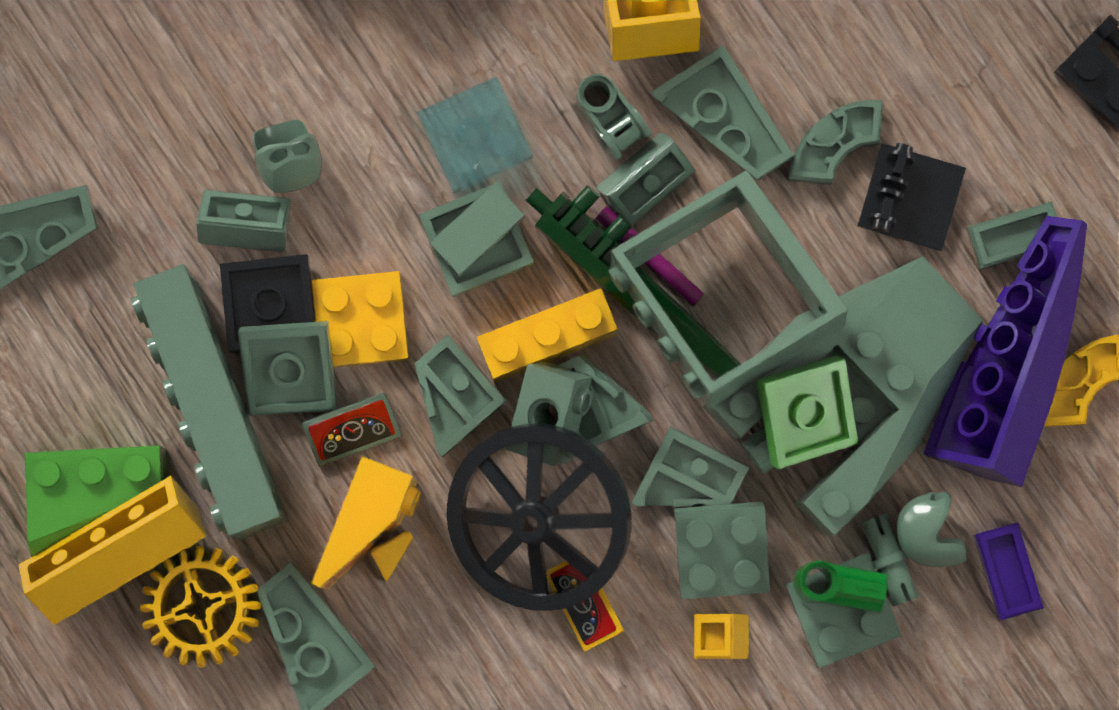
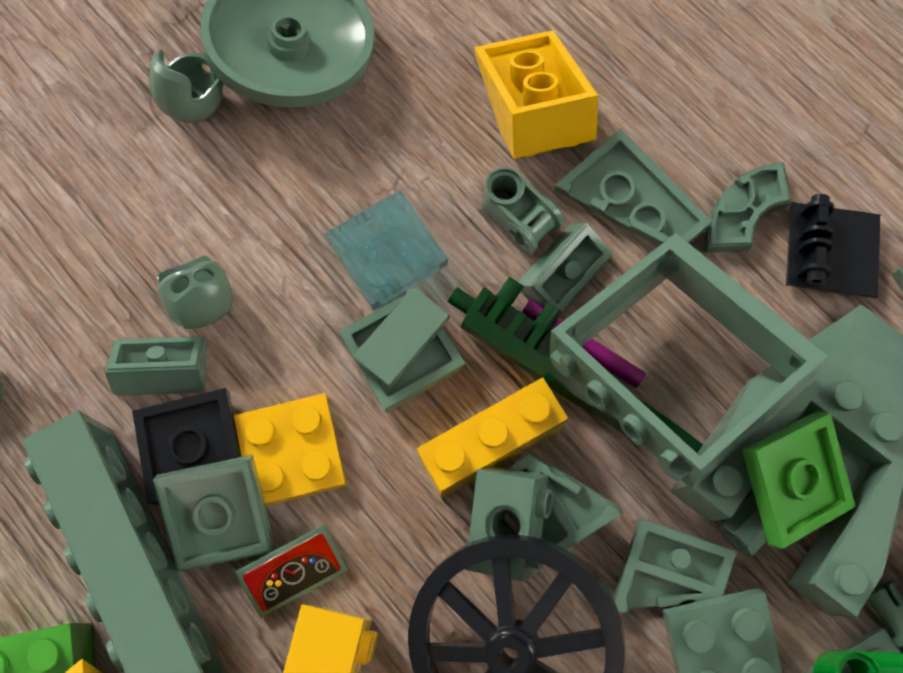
camera: 10 degrees left, 10 degrees down
sand green wing [414,334,506,458] -> none

